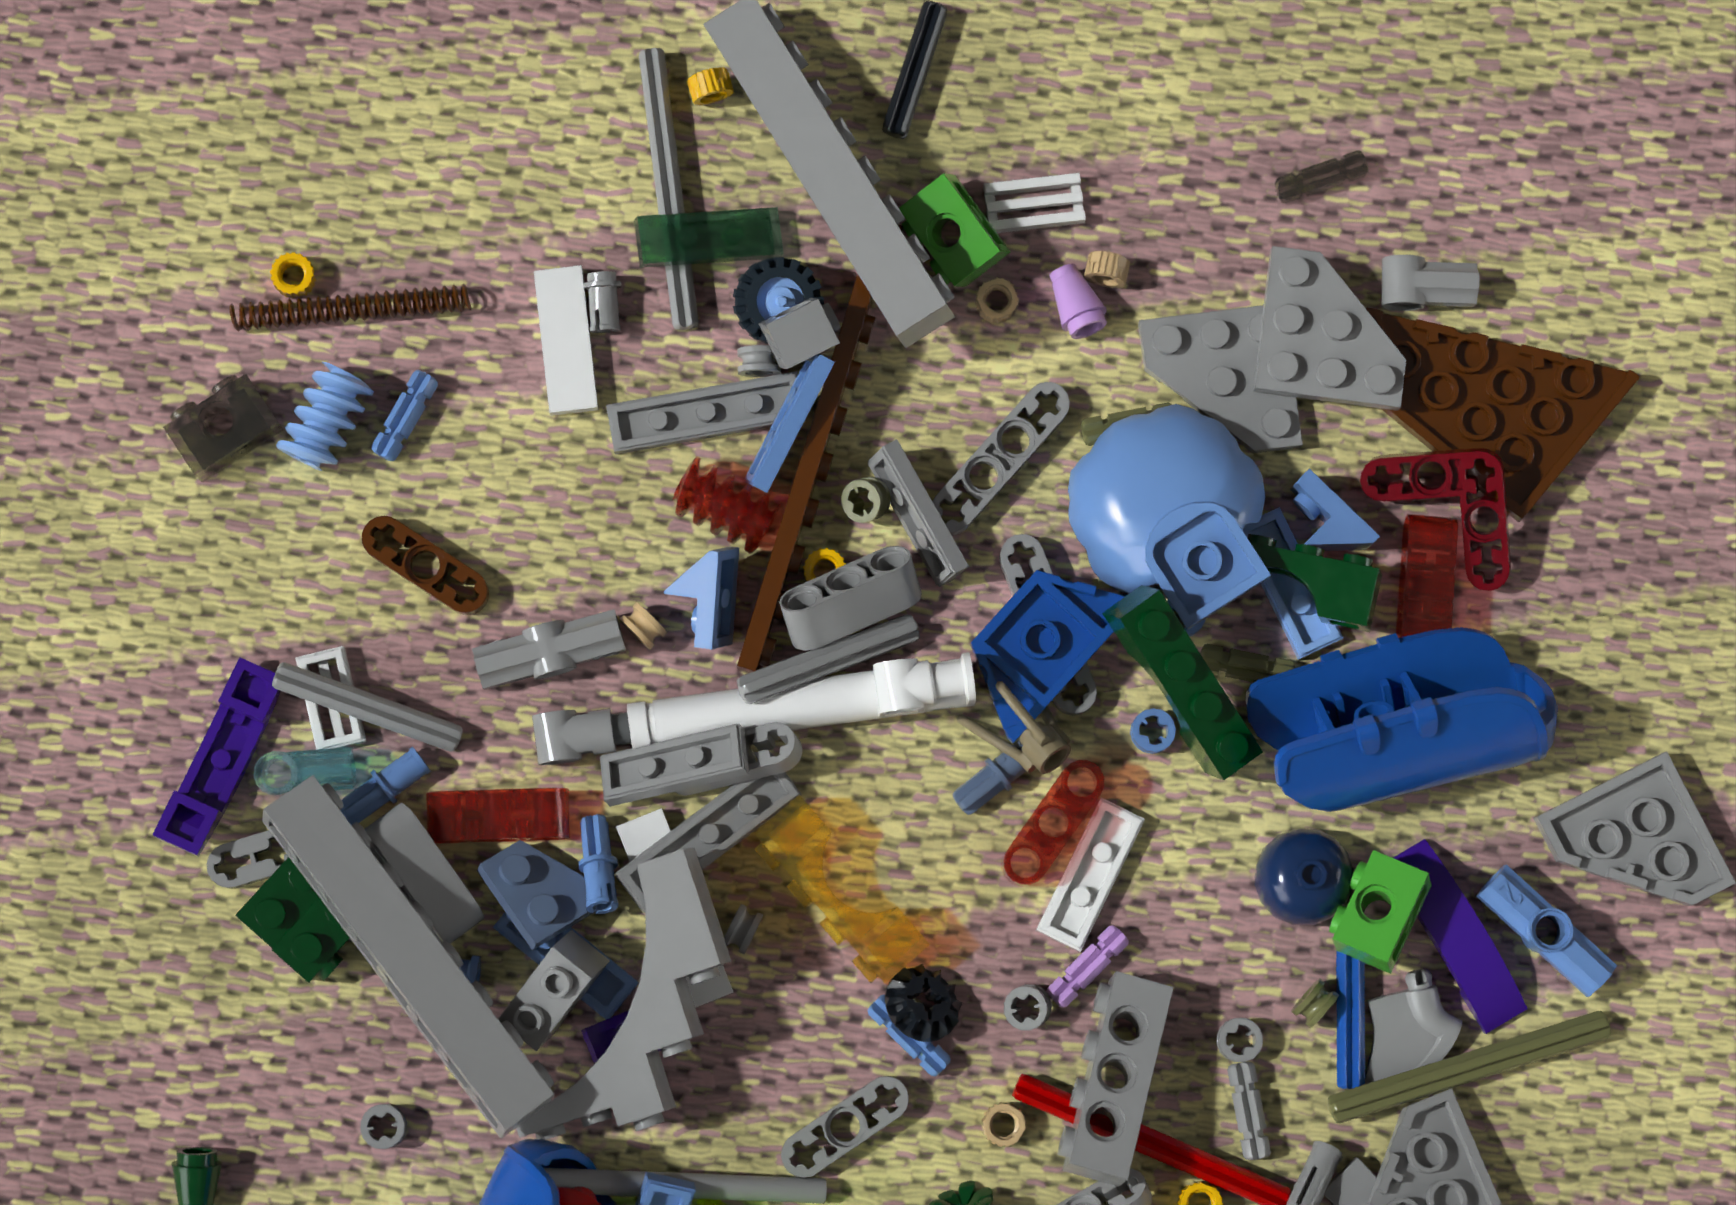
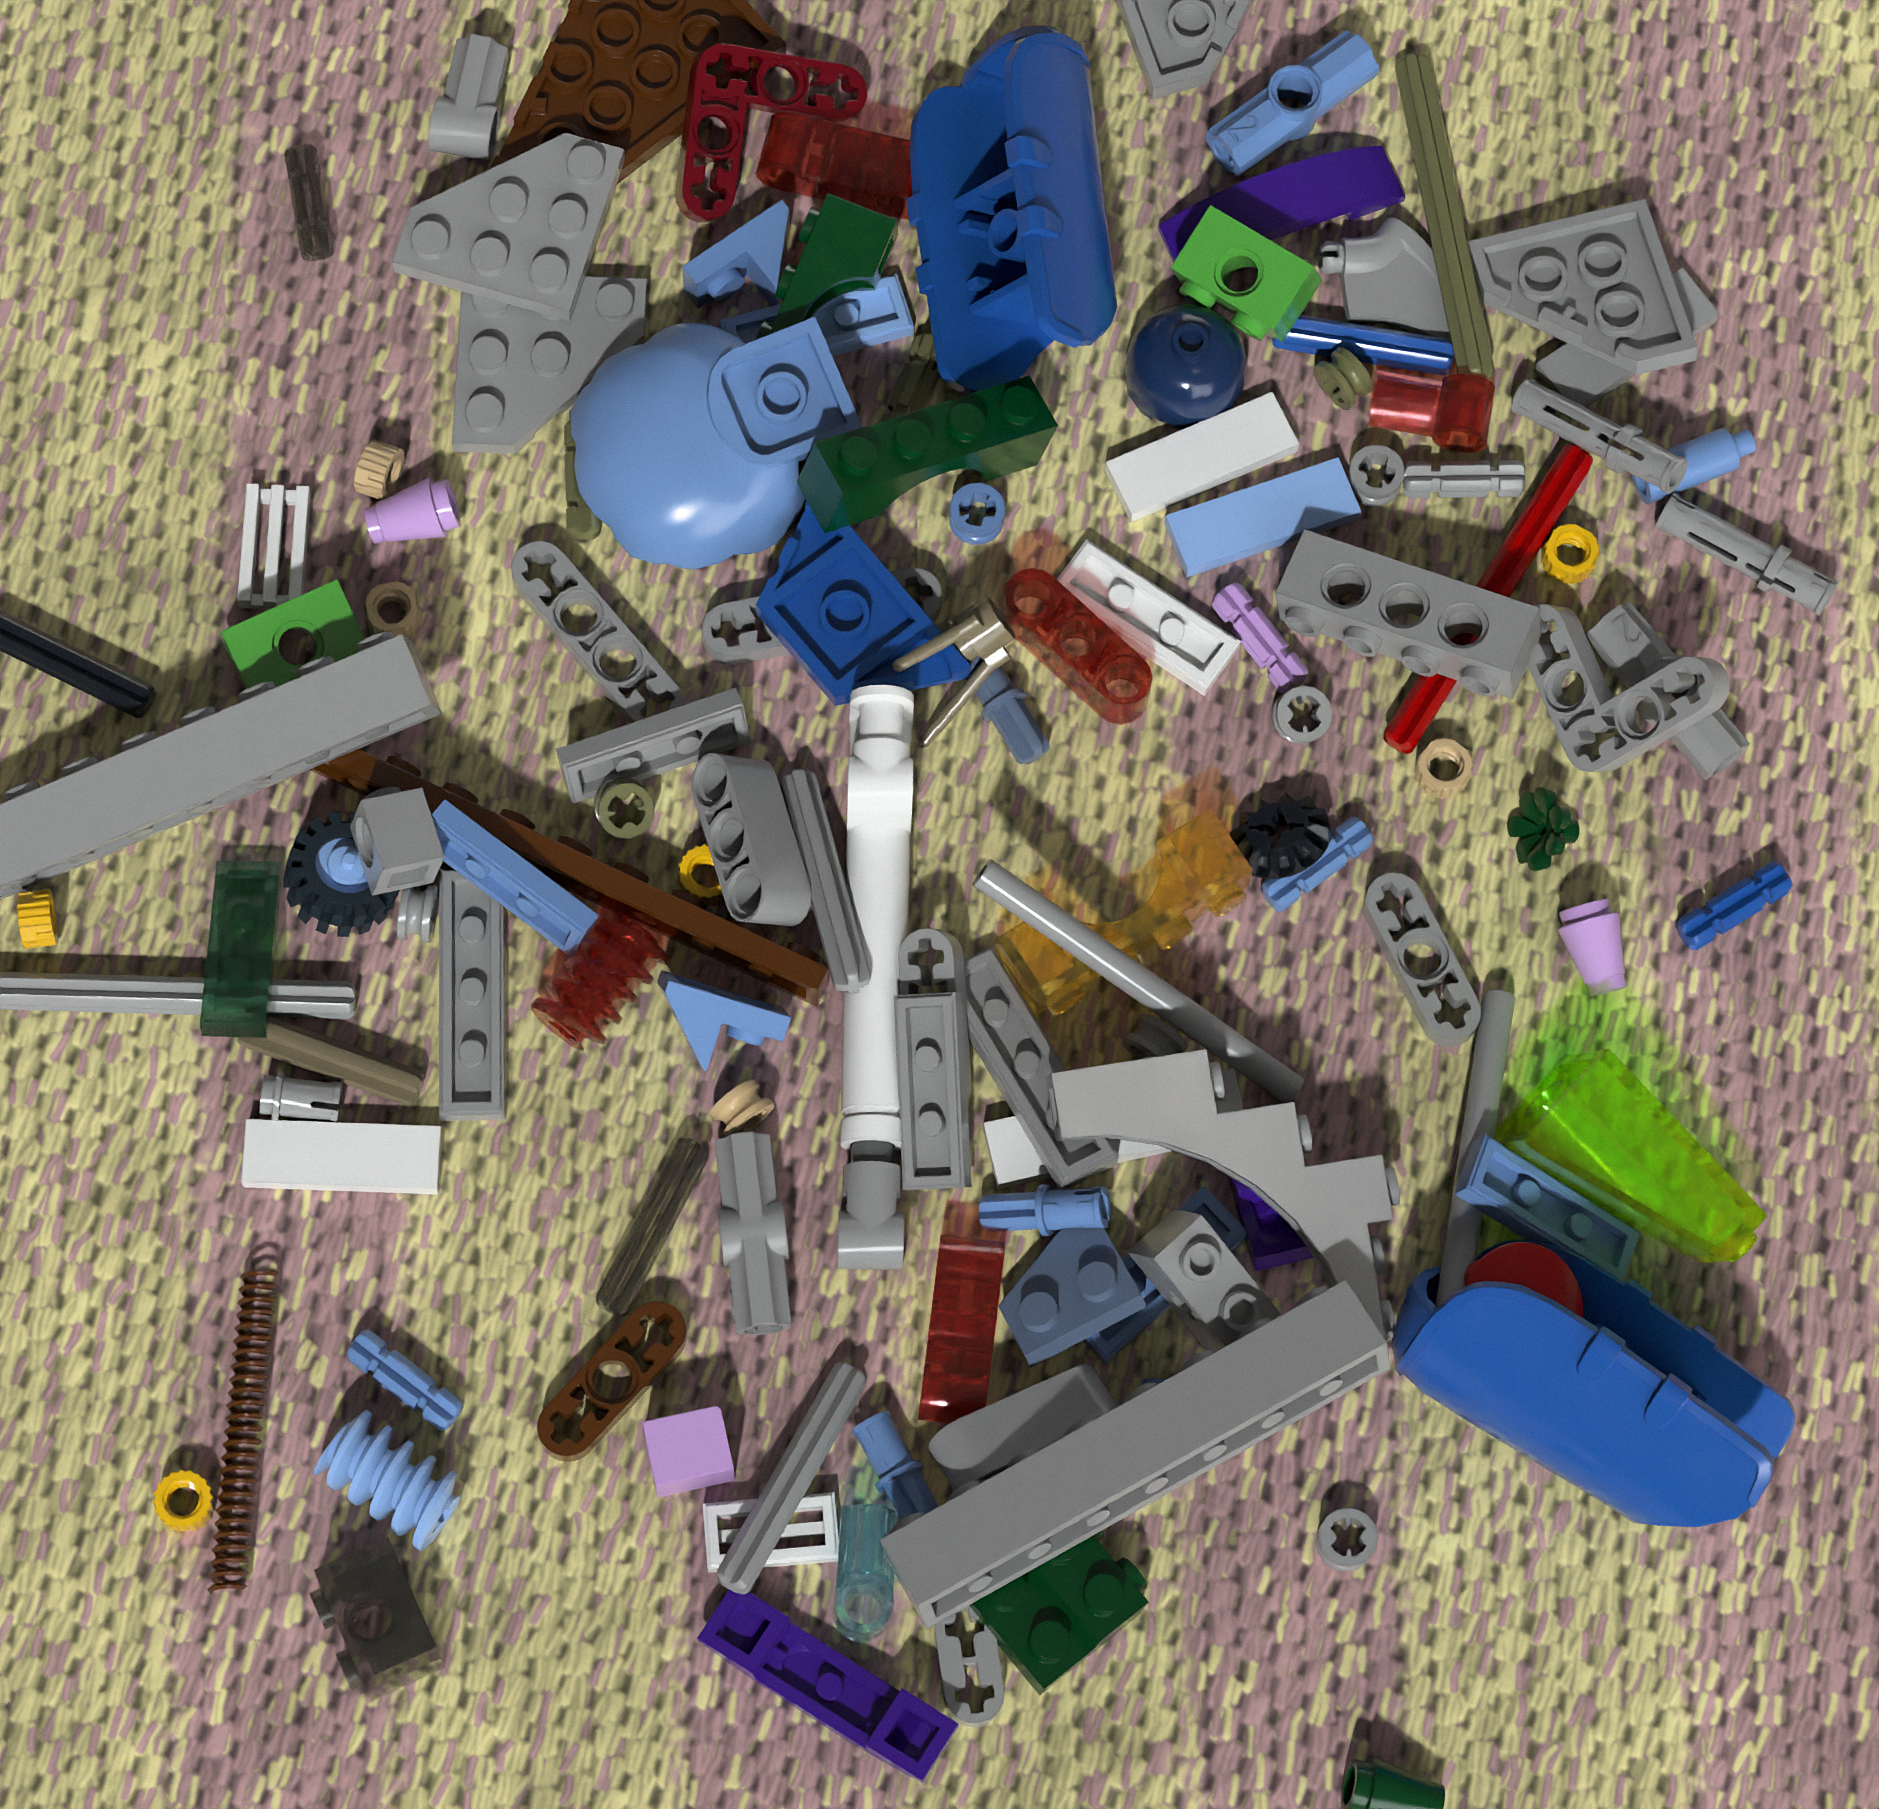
camera: 80 degrees left, 10 degrees down
none -> dark tan axle [237,1012,424,1106]
none -> clear smoke axle [596,1136,709,1317]
none -> lavender panel [642,1406,735,1498]
none -> light grey piece [972,859,1304,1103]
none -> white tile [1104,392,1299,522]
none -> light blue tile [1164,457,1361,578]
none -> clear red piece [1368,370,1496,453]

